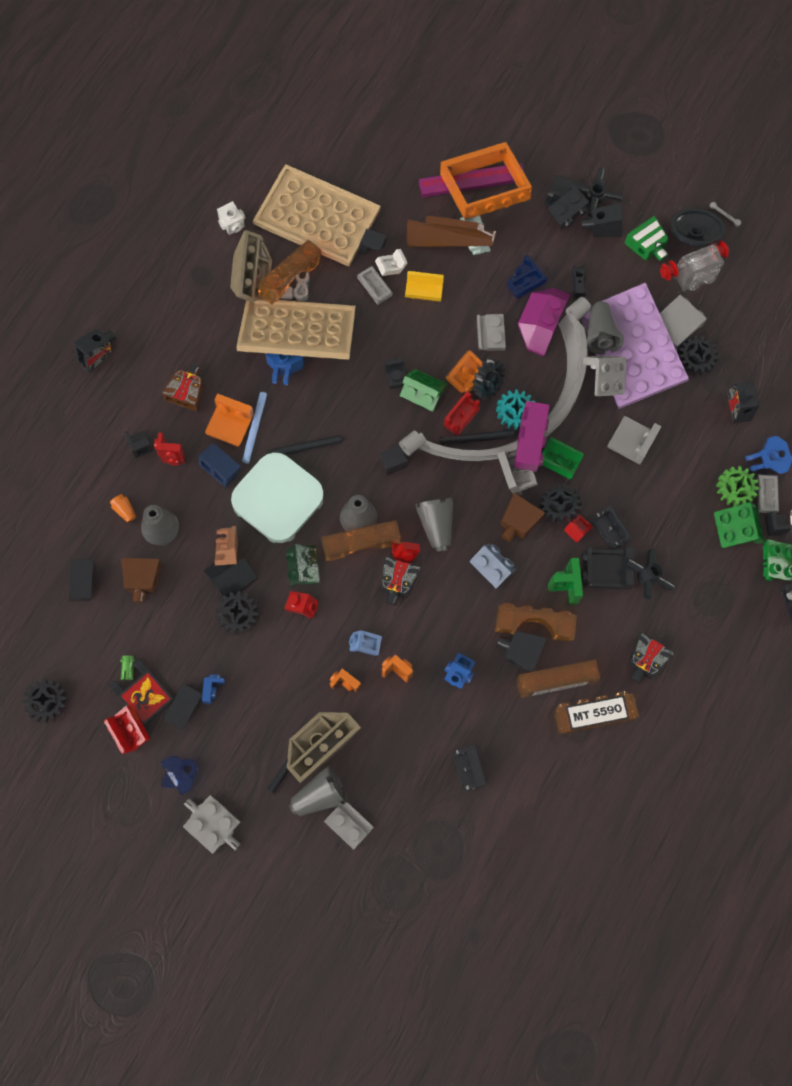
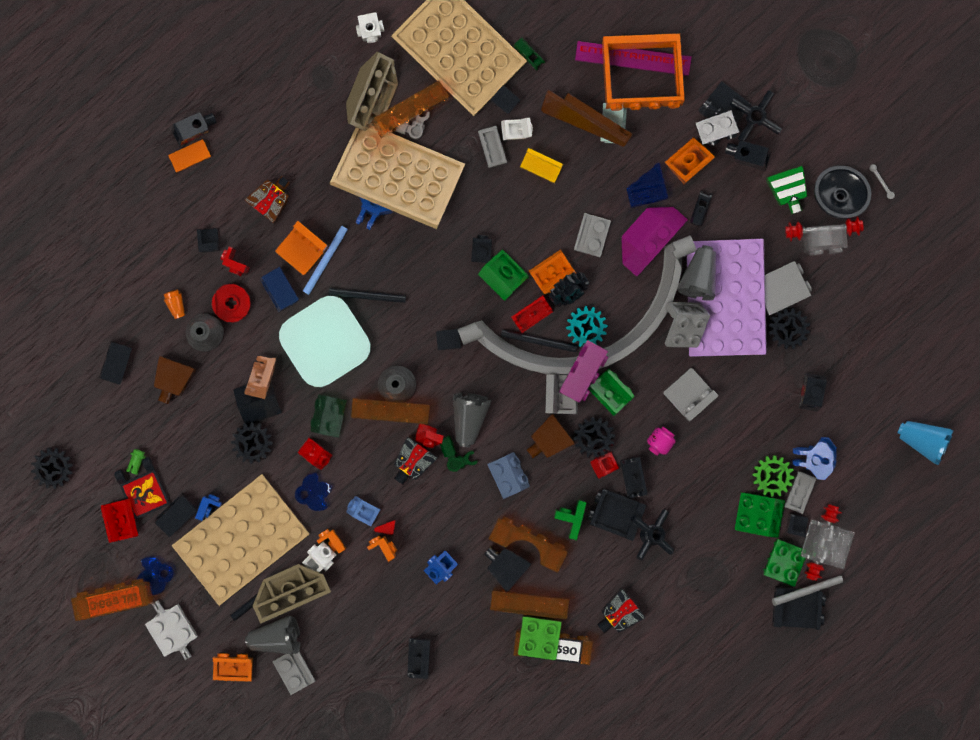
camera: 25 degrees right, 15 degrees up
none -> clear orange brick [71,579,154,621]
none -> orange tile [168,139,211,173]
none -> tan plate [172,474,310,606]
none -> red plate [212,284,251,323]
none -> orange bracket [213,653,253,681]
none -> clear blue plate [295,473,332,511]
none -> white brick [302,542,336,572]
none -> red slope [374,519,396,535]
none -> dark green bar [440,436,478,472]
none -> dark green bar [513,37,545,71]
none -> bright green bracket [518,615,561,660]
none -> dark pink head [647,427,676,456]
none -> orange slope [665,137,715,184]

